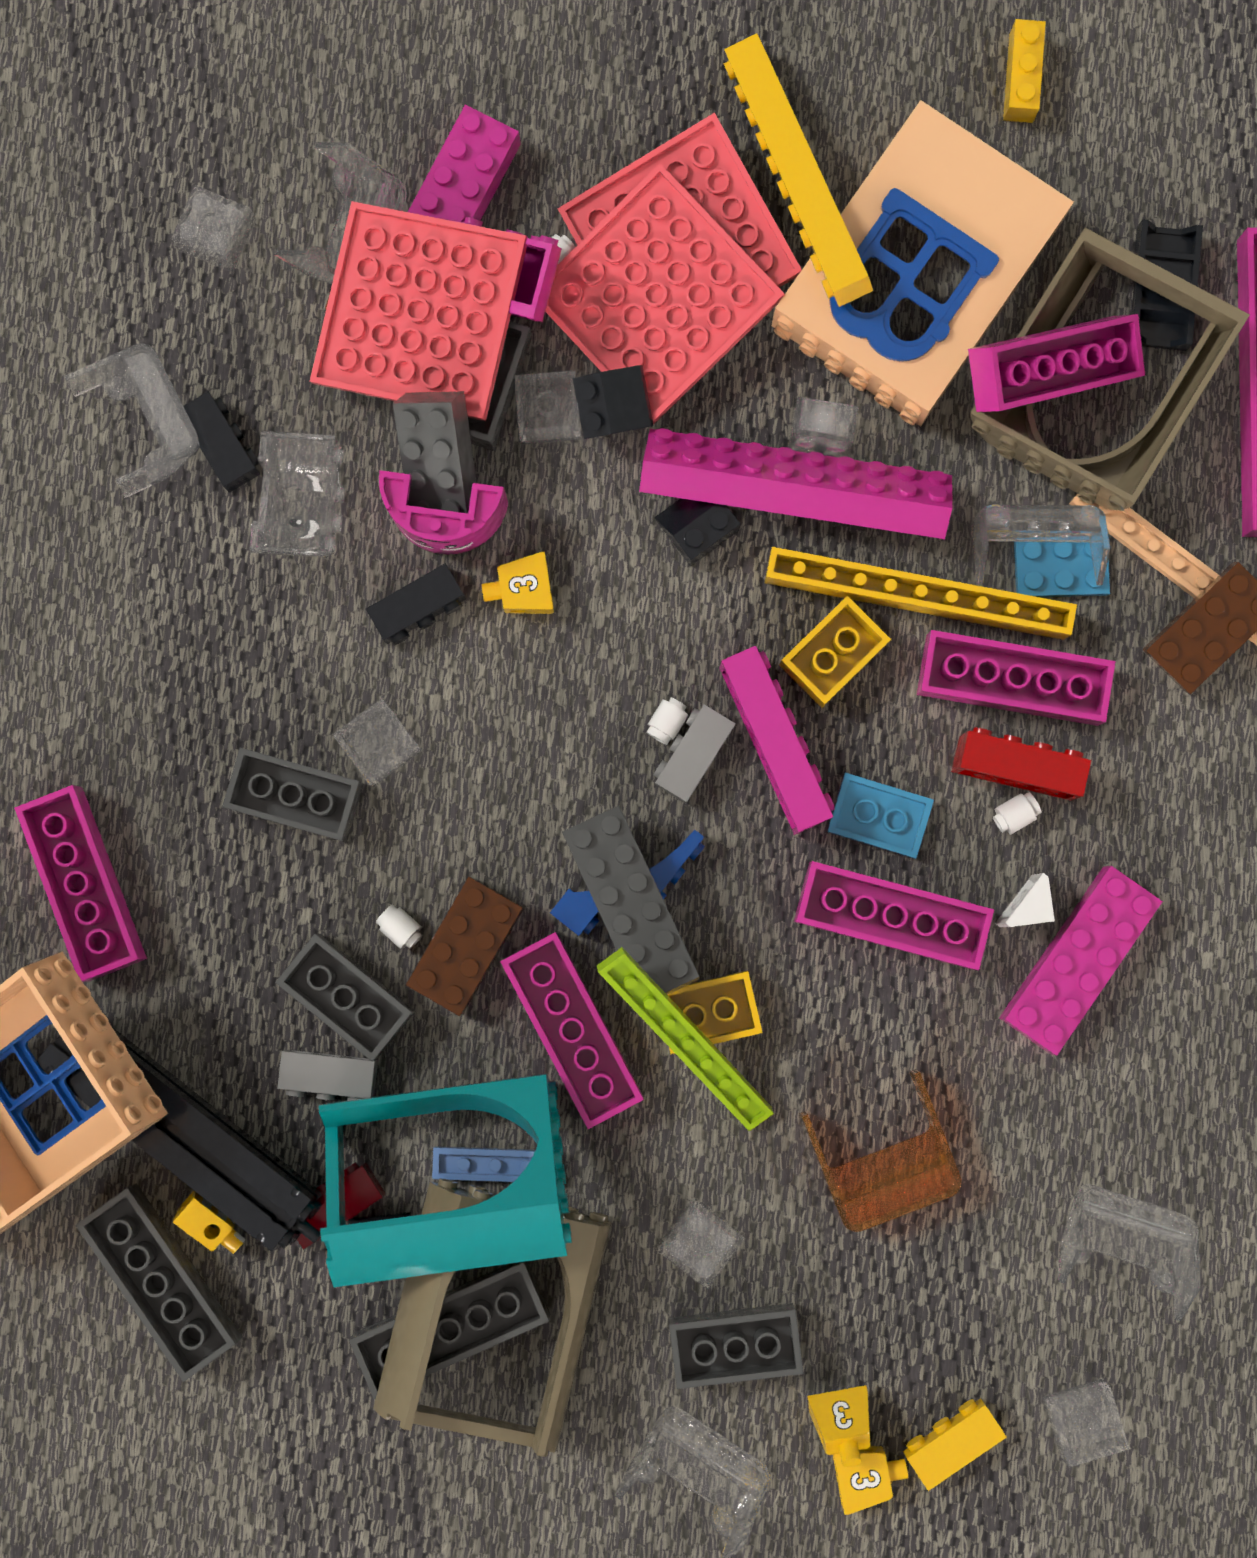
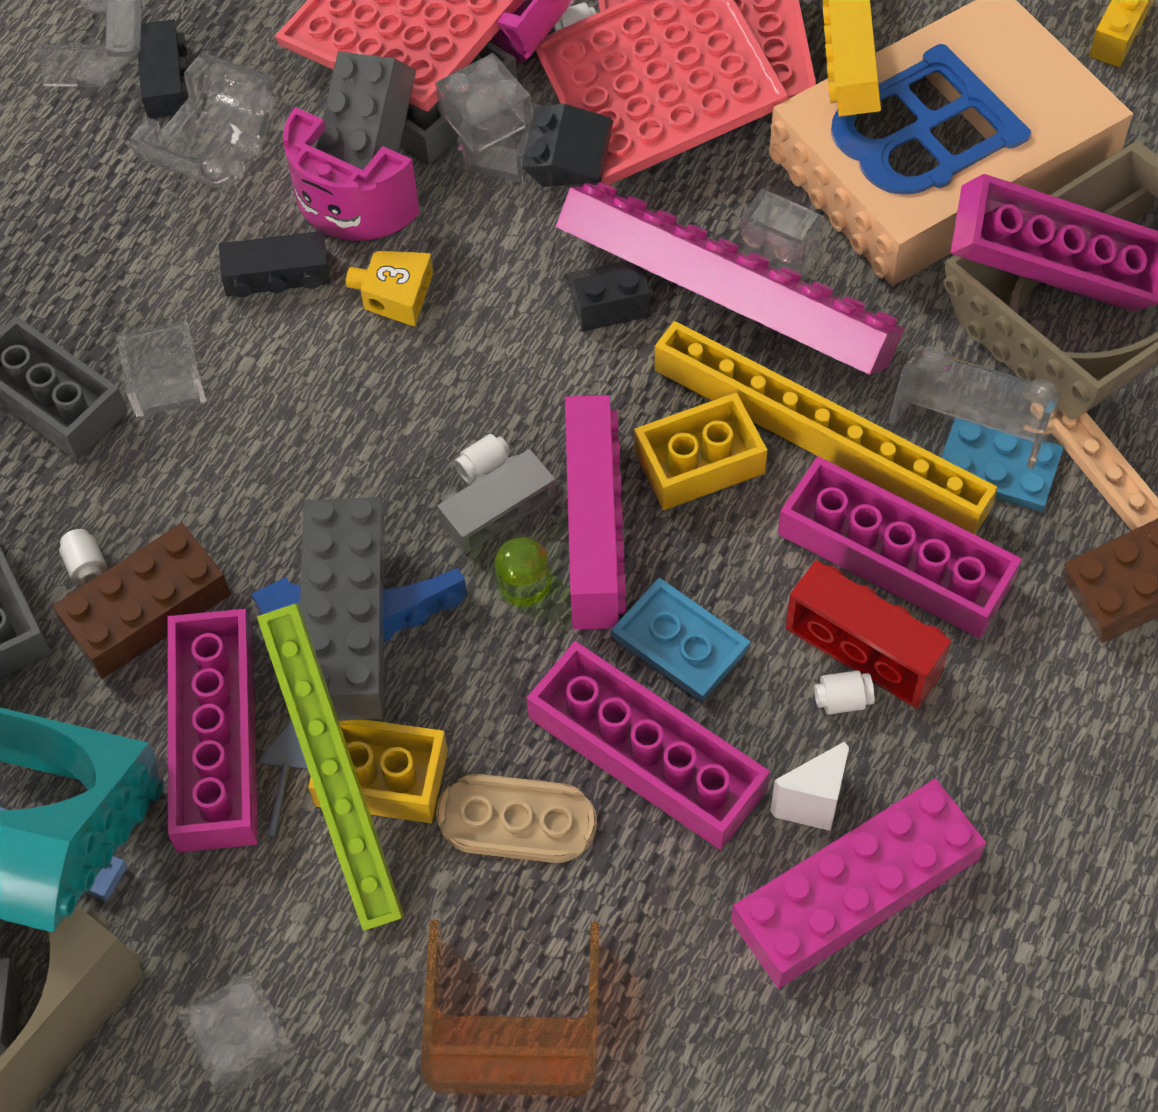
camera: 20 degrees right, 25 degrees down
none -> sand blue piece [257,720,308,836]
none -> clear brick [435,53,532,154]
none -> tan tile [436,774,597,863]
none -> clear neon green helmet [494,537,551,607]

